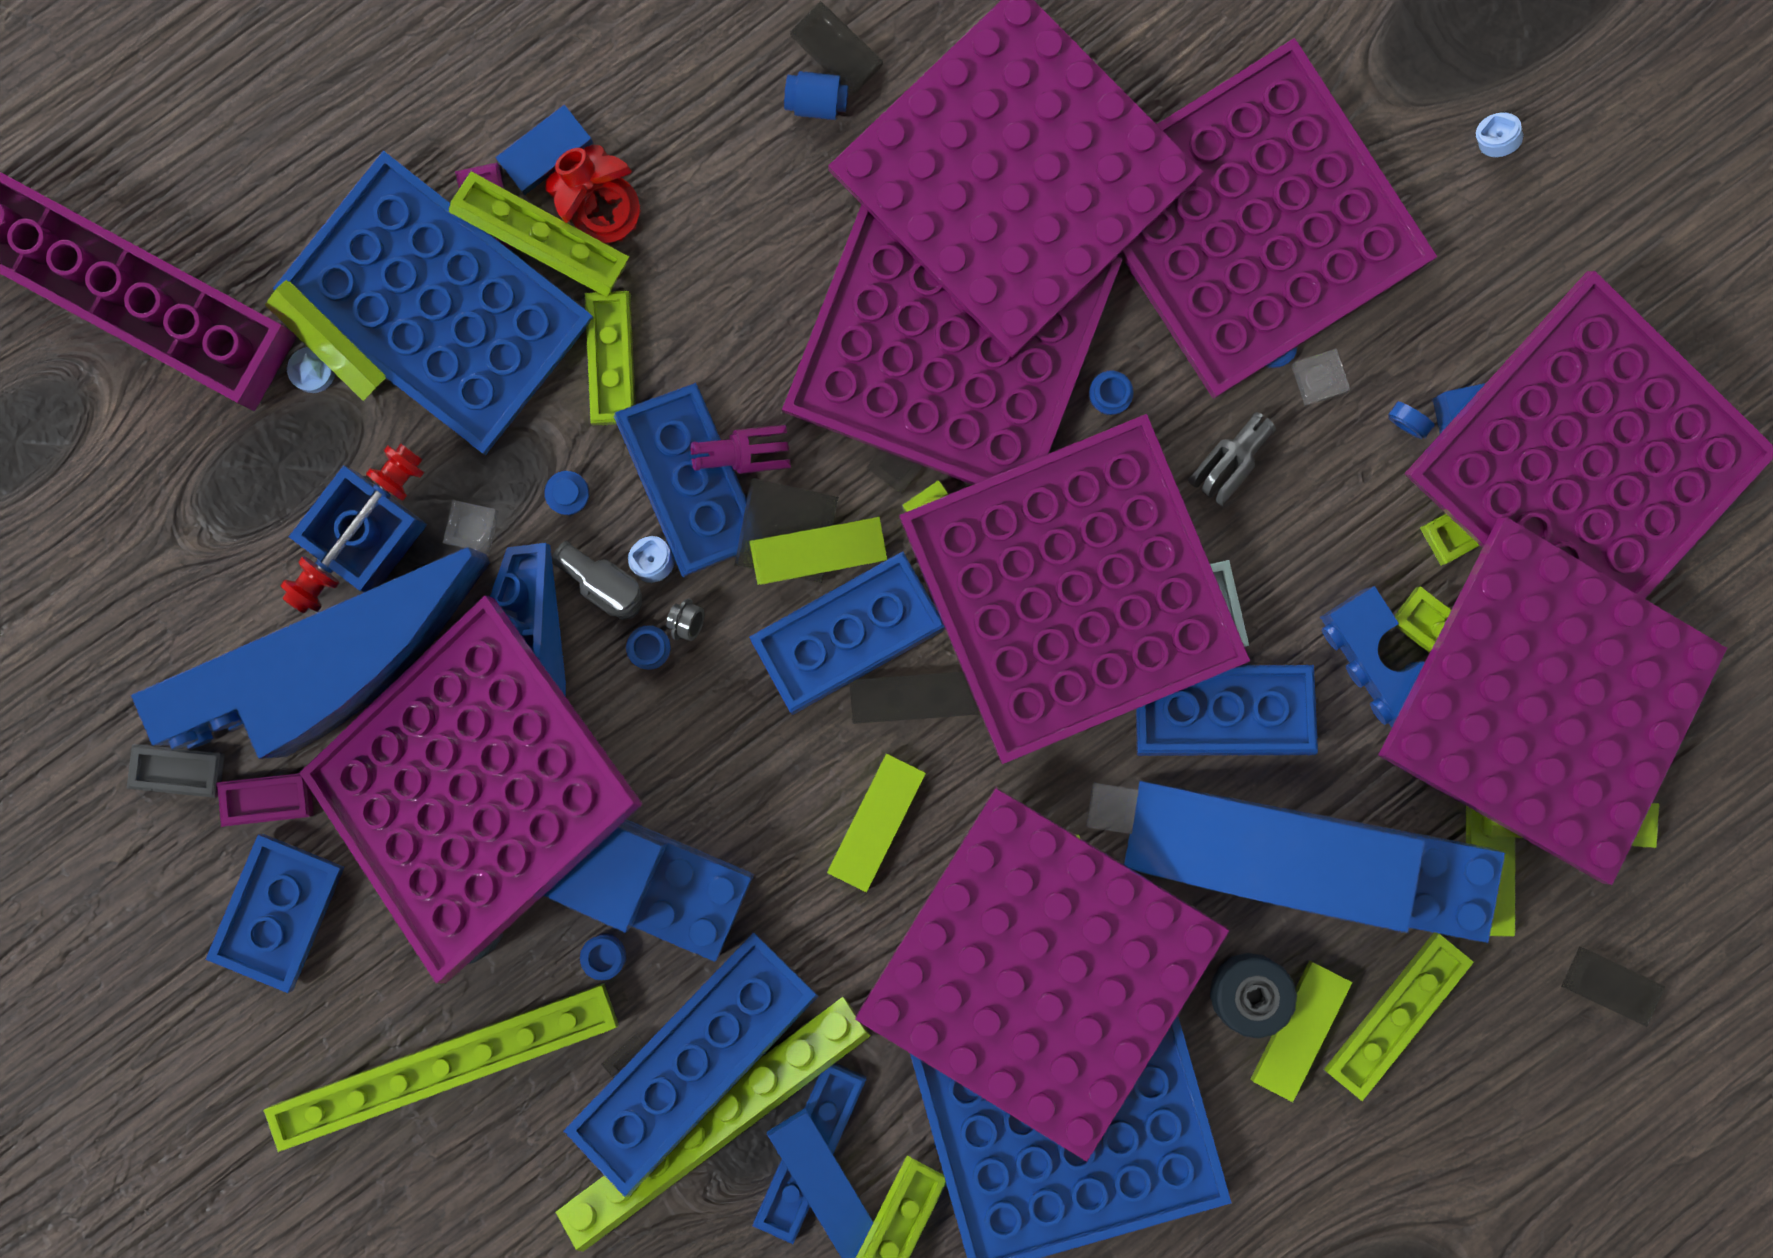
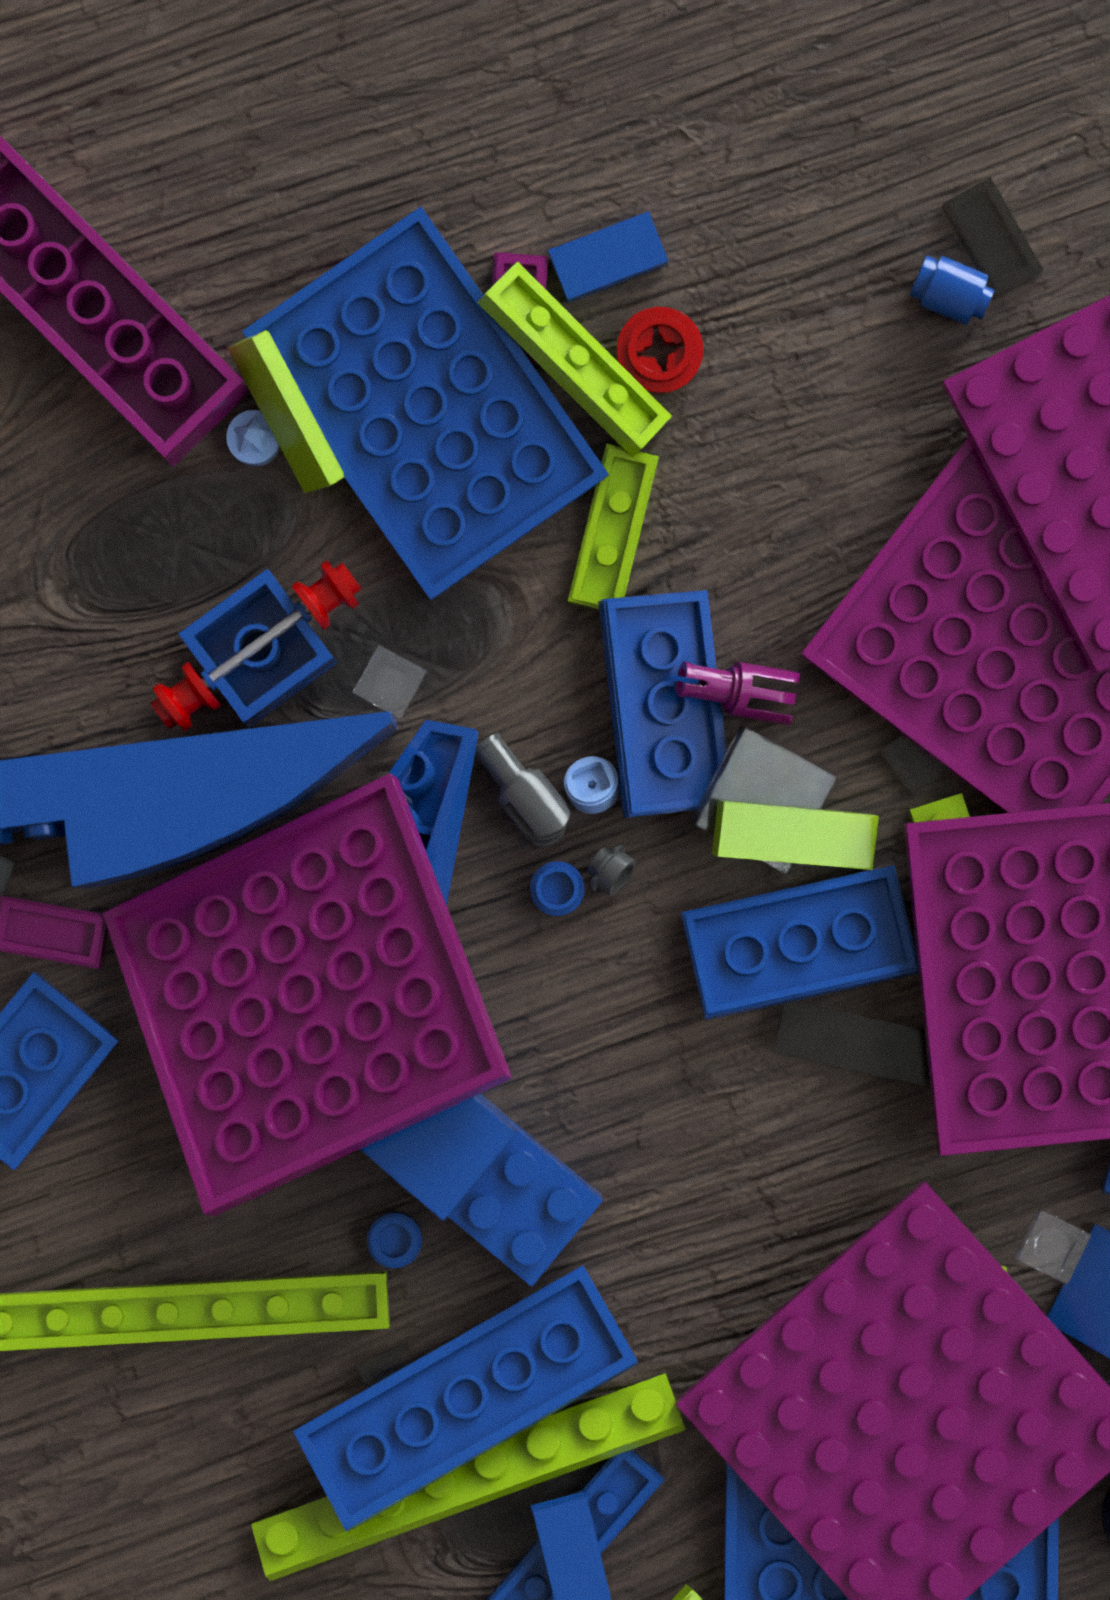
camera: 25 degrees right, 0 degrees up
blue plate [544,471,589,515] -> none
red animal [545,145,632,223] -> none
lime tile [827,753,926,893] -> none

